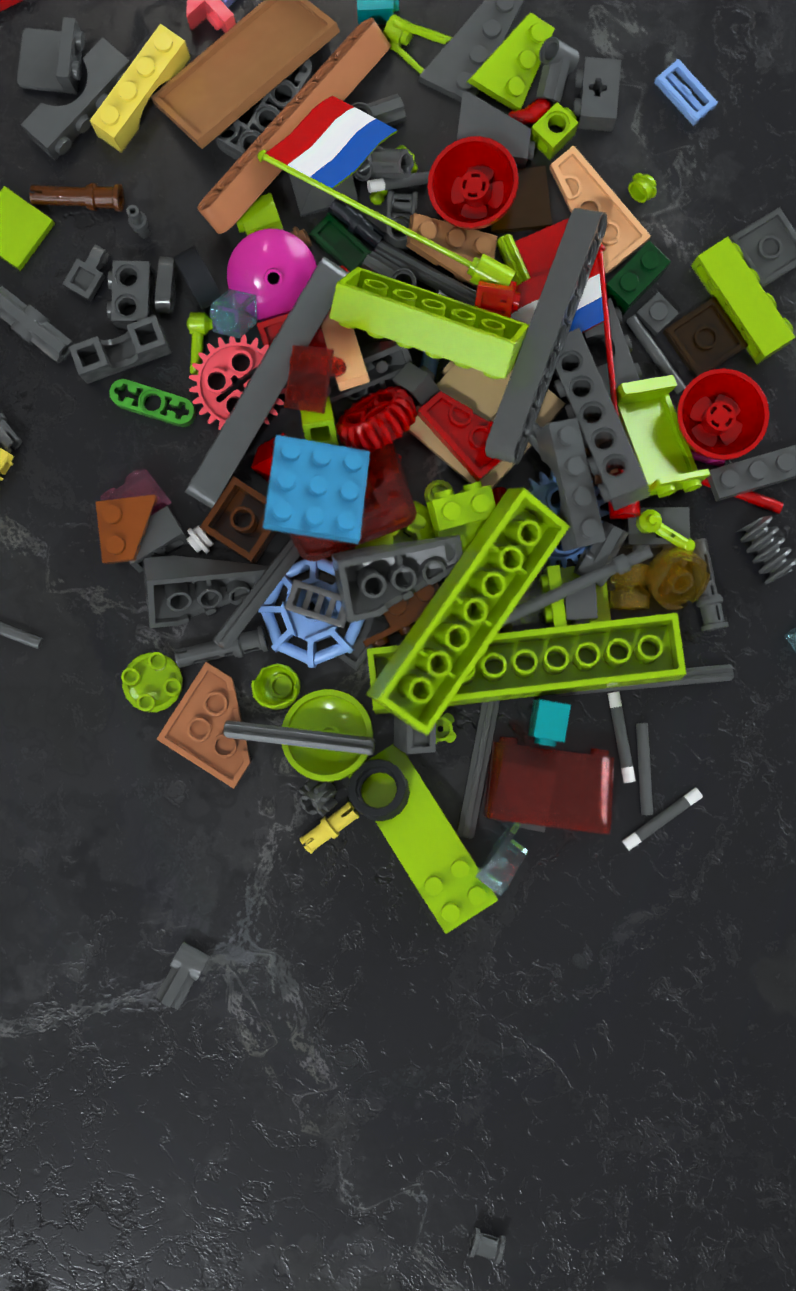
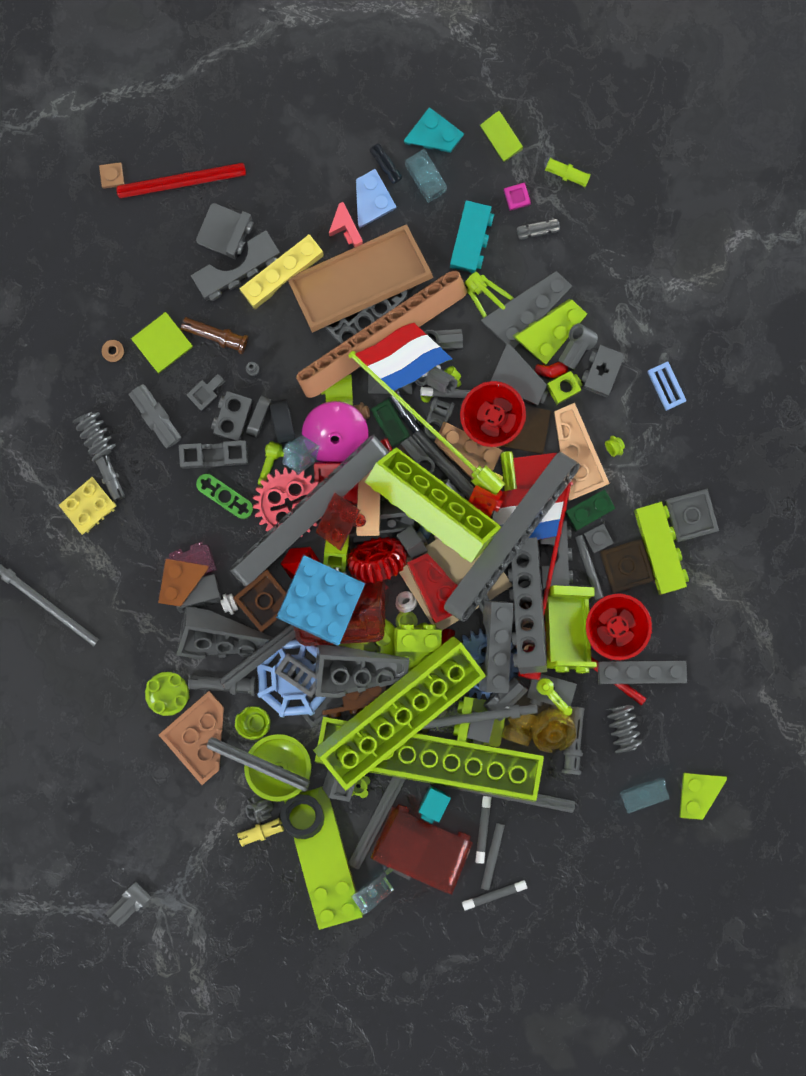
camera: 10 degrees right, 0 degrees up
none -> white plate [396,591,417,613]

